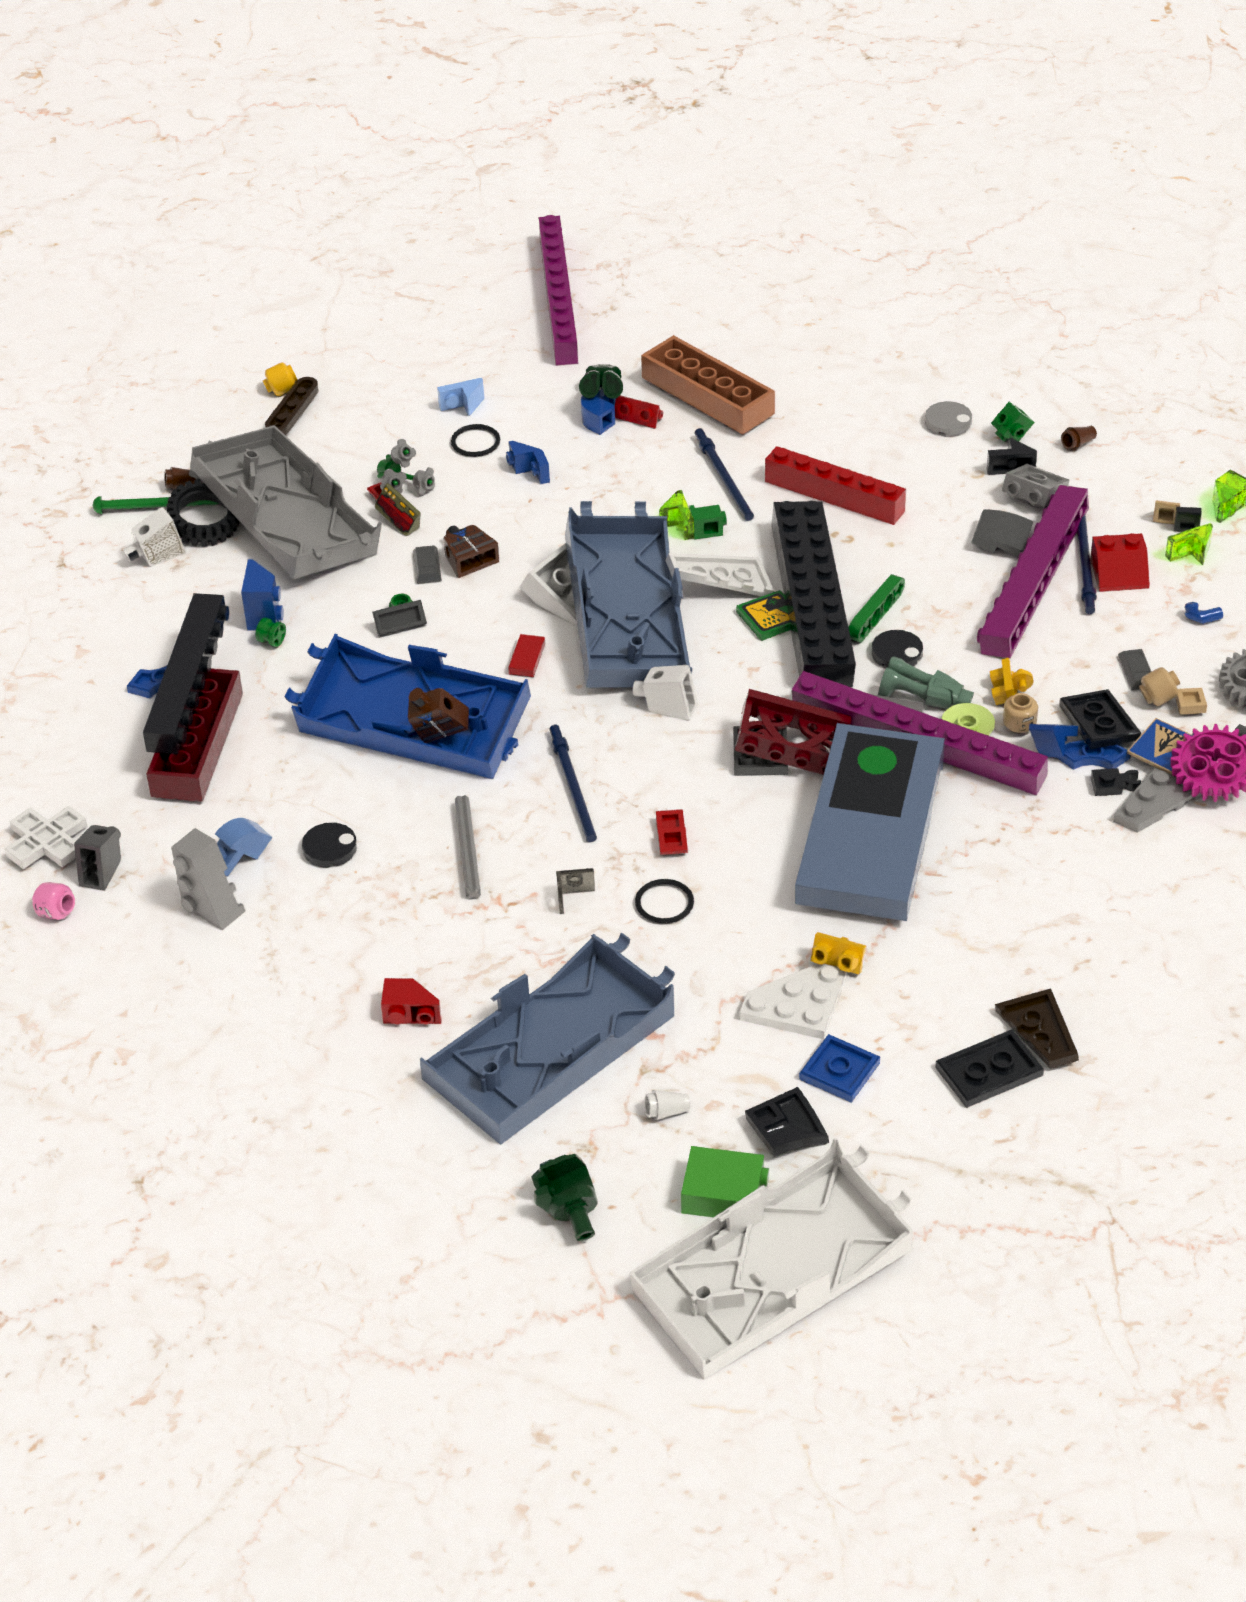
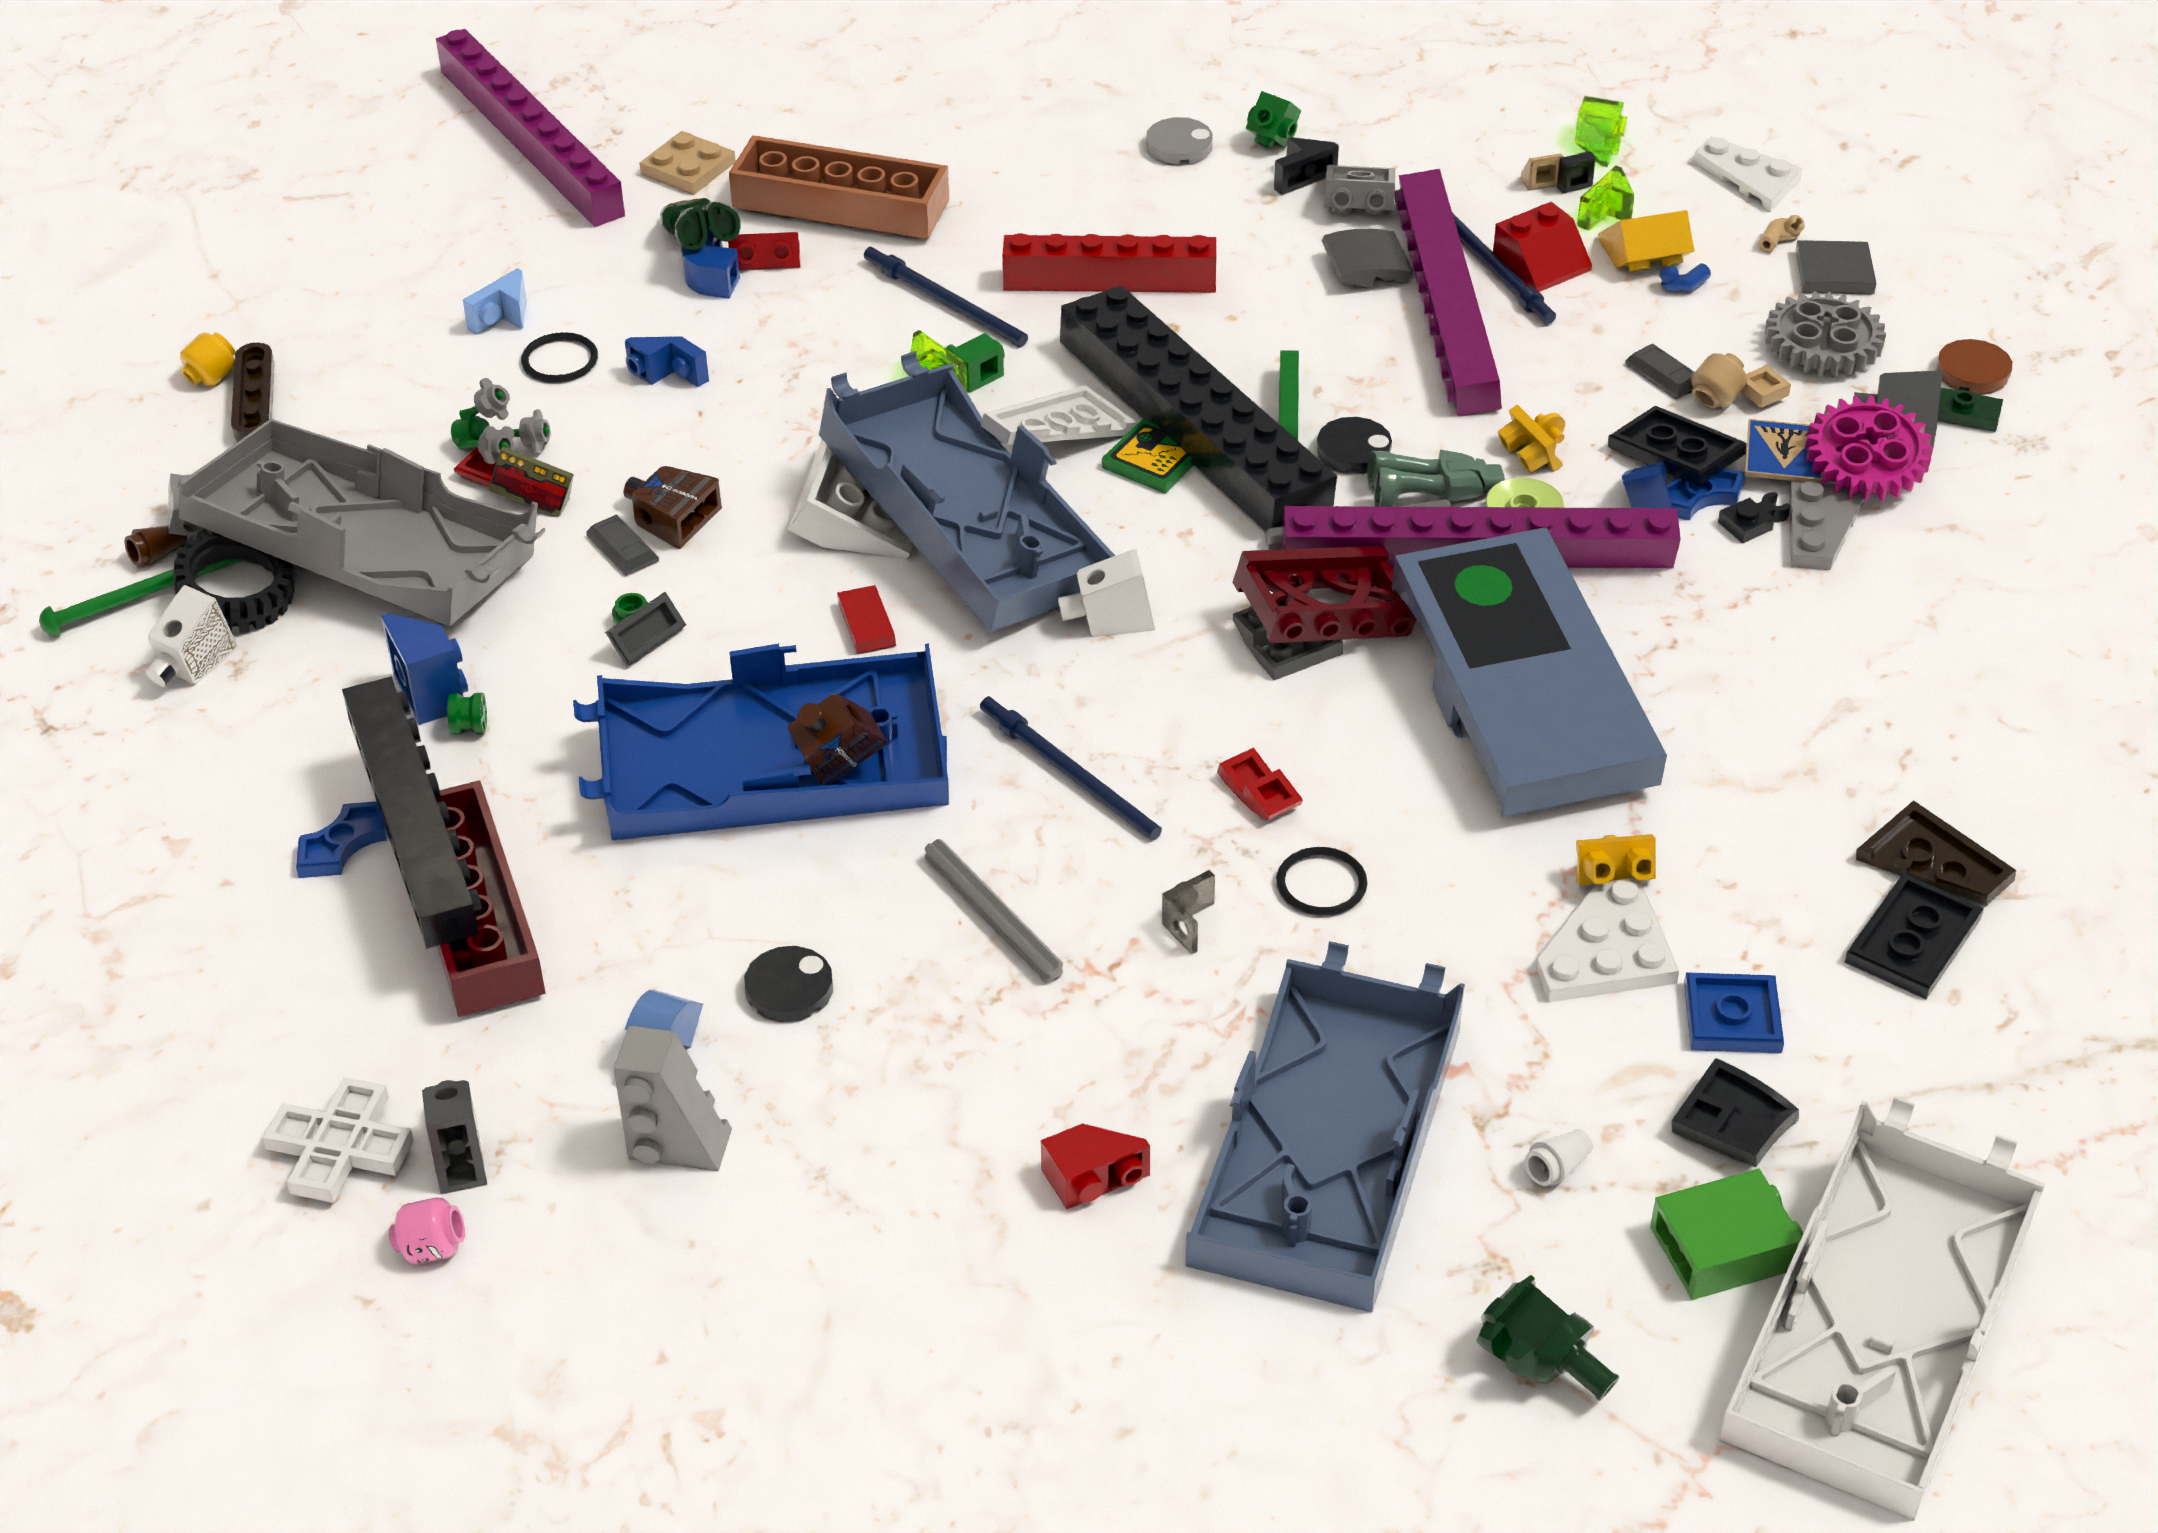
camera: 30 degrees left, 0 degrees up
tan head [1003,693,1039,733] -> none
reddish brown cone [1061,425,1097,450] -> none
none -> tan plate [639,131,736,195]
none -> yellow slope [1598,210,1695,272]

